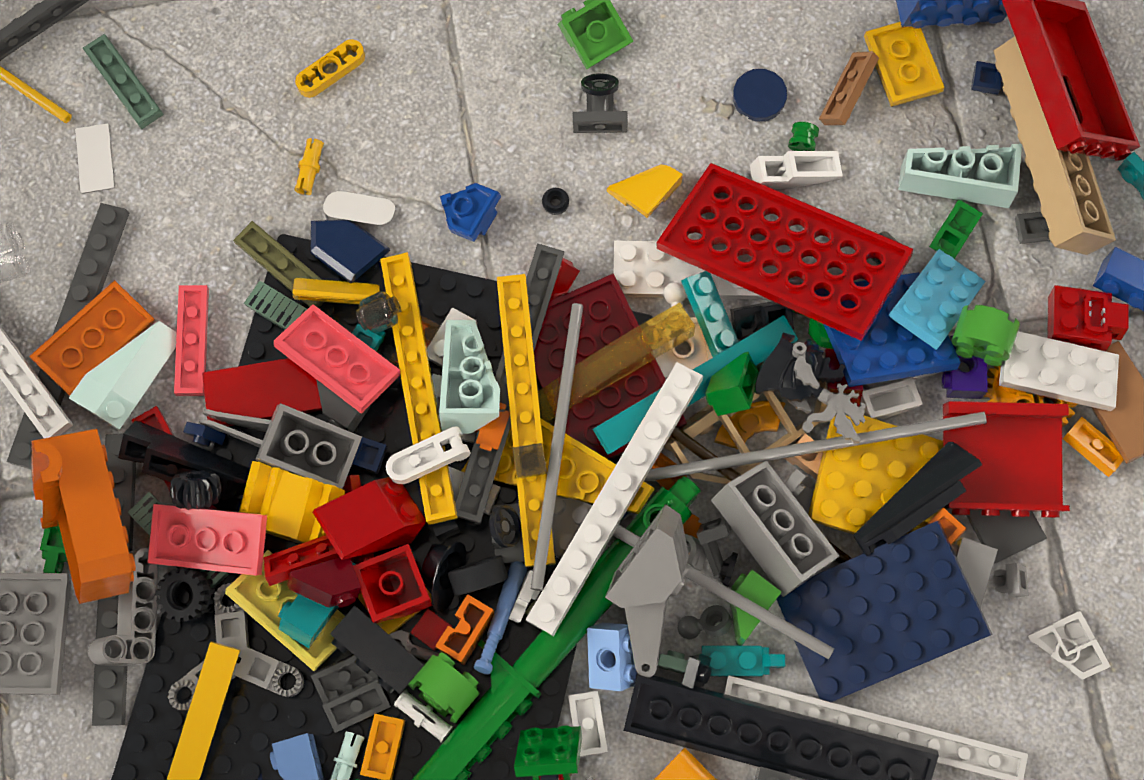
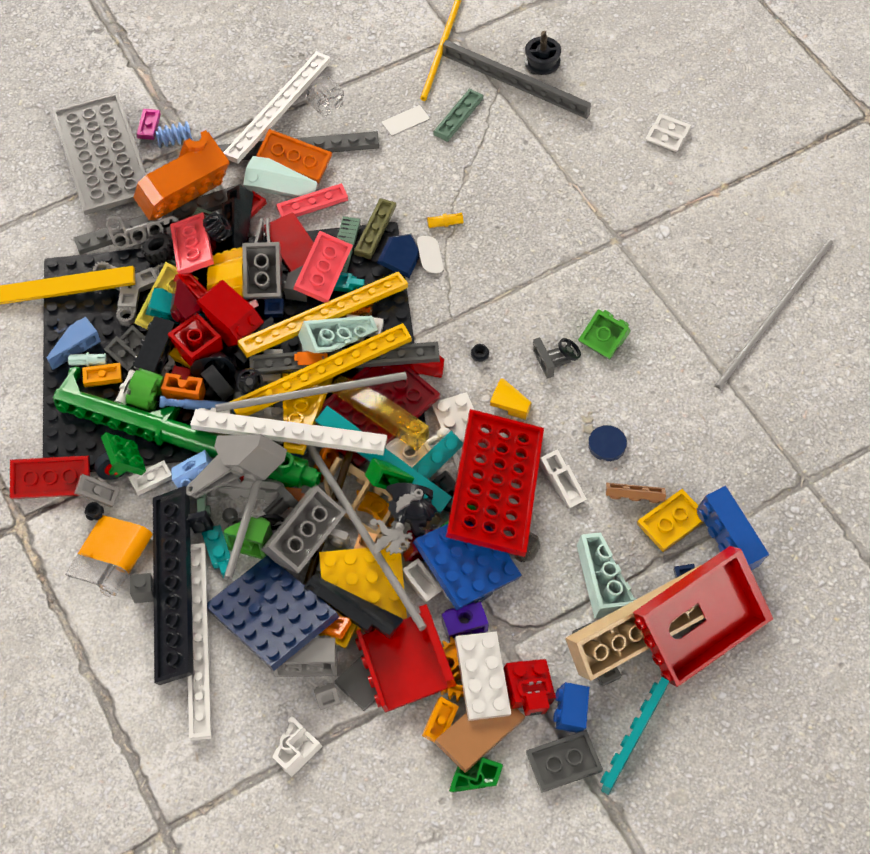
camera: 65 degrees right, 15 degrees down
dark blue plate [183,422,226,447] -> none
yellow slope [293,278,380,306] -> none
yellow beam [295,39,365,98] -> none
clear smoke head [356,291,401,334] -> none
white plate [386,427,471,484] -> none
blue plate [440,183,501,242] -> none
clear smoke plate [512,443,547,479] -> none
green wheel [788,122,819,151] -> none
medium azure plate [888,249,986,350] -> none
green slope [929,200,983,259] -> none
bright green brick [952,305,1020,366] -> none

